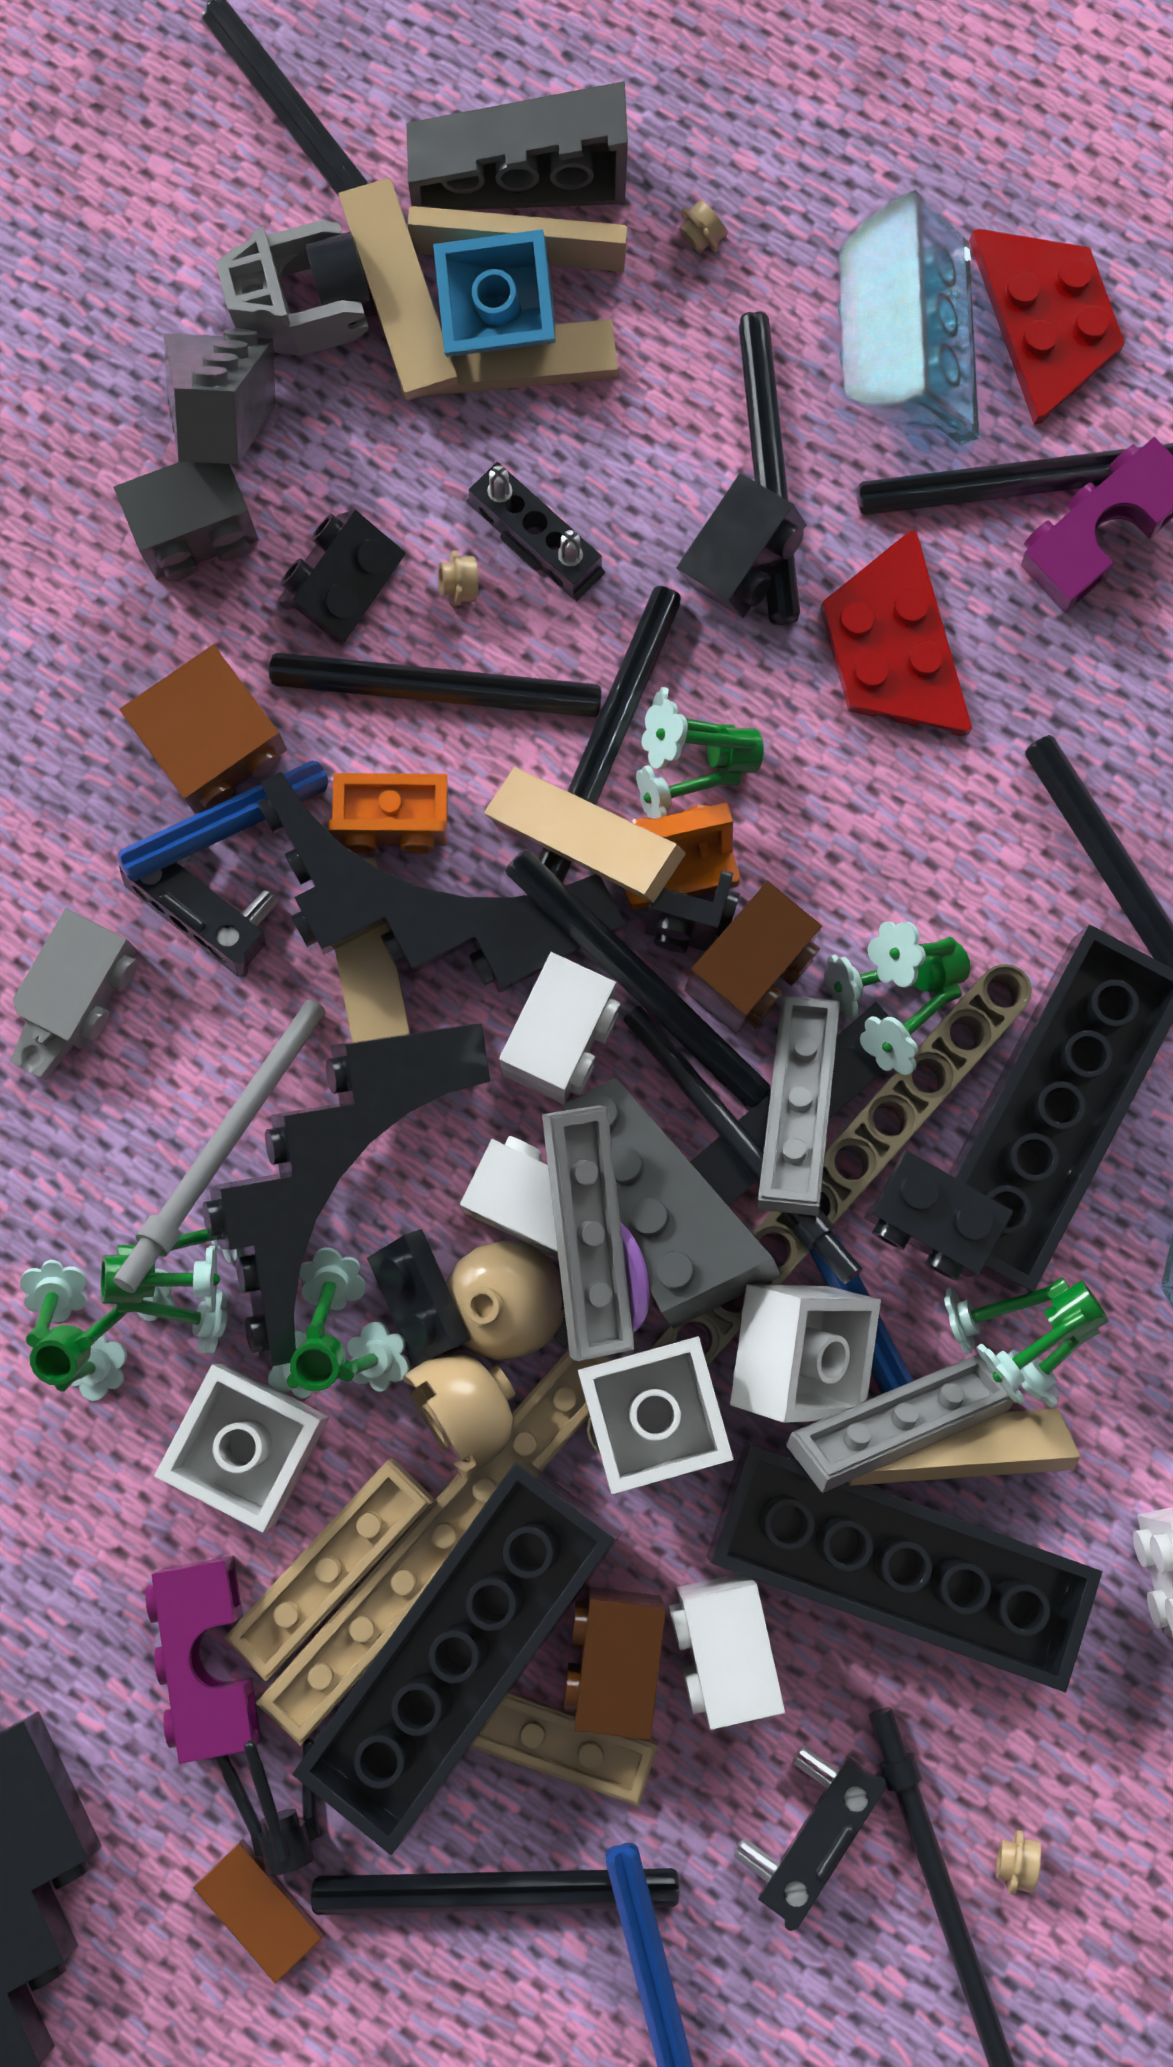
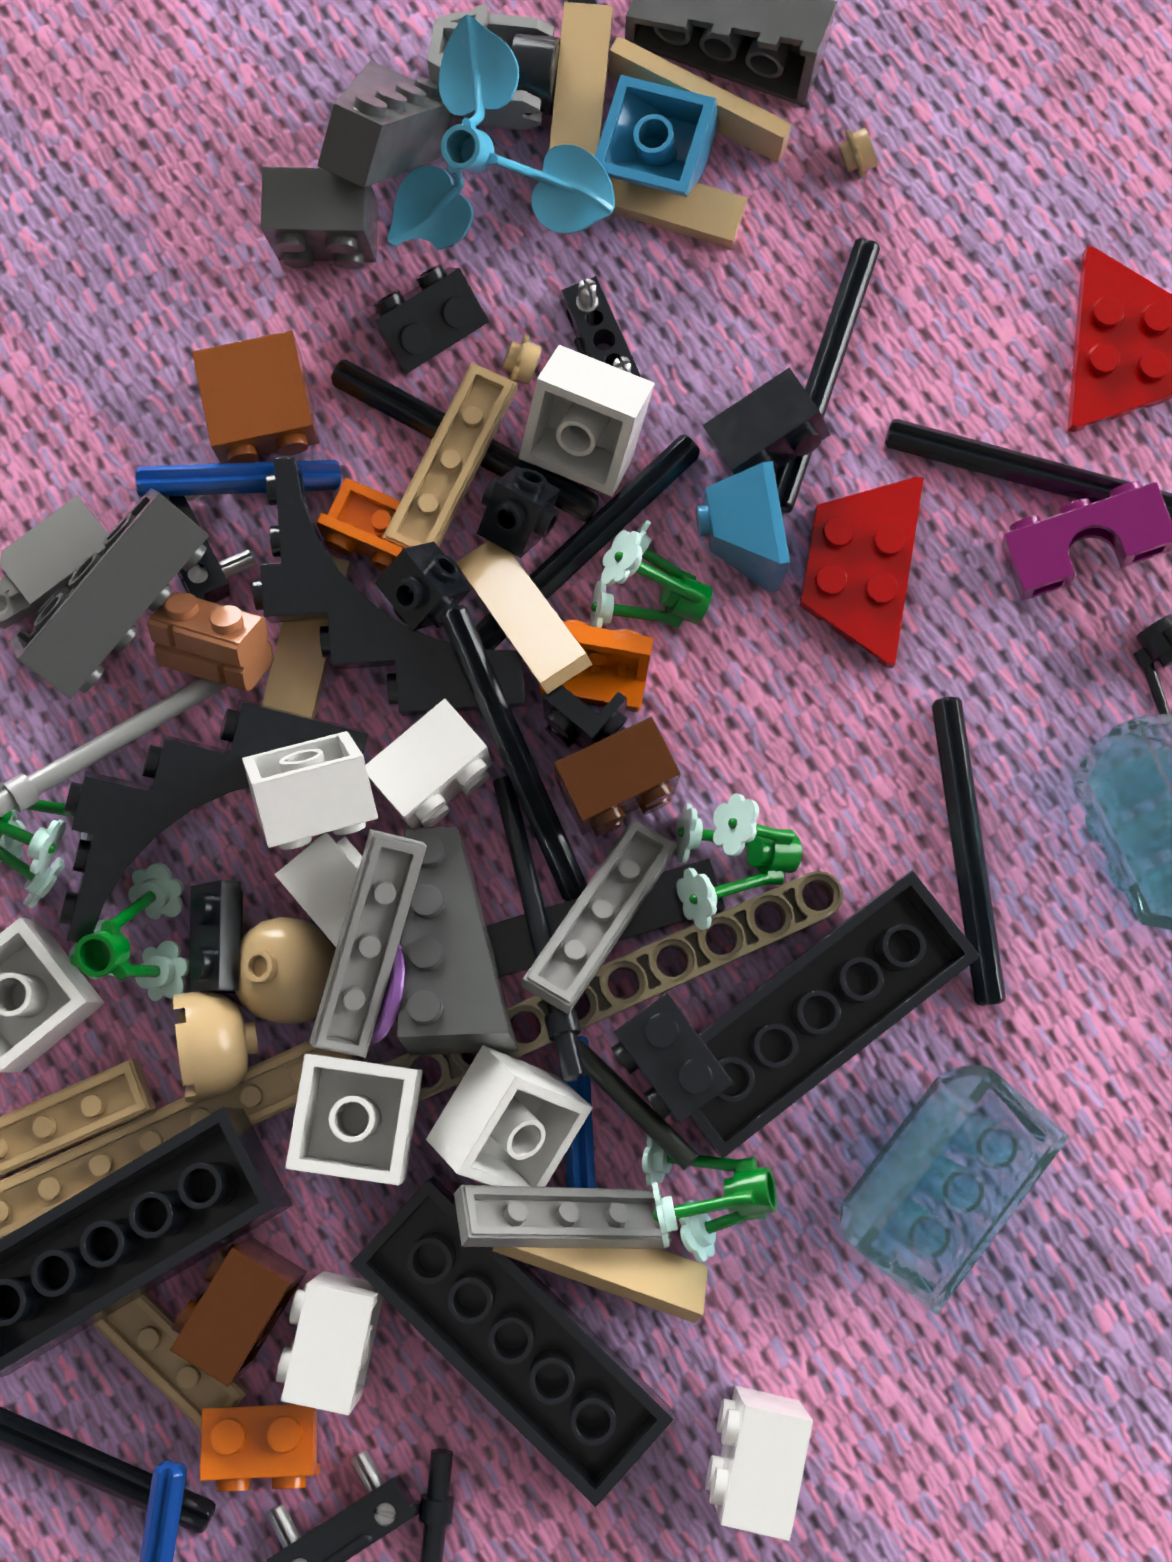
camera: 25 degrees right, 0 degrees up
clear light blue windscreen [837,190,979,445] -> none
none -> dark grey wedge [9,488,209,699]
none -> nougat brick [147,592,274,691]
none -> orange bracket [200,1404,321,1492]
none -> white brick [242,731,378,850]
none -> black brick [375,541,472,631]
none -> tan tile [382,362,518,548]
none -> medium azure plant [387,15,615,250]
none -> black brick [477,466,560,558]
none -> white brick [519,345,655,496]
none -> pearl dark grey bar [578,1039,699,1170]
none -> dark azure slope [695,461,790,592]

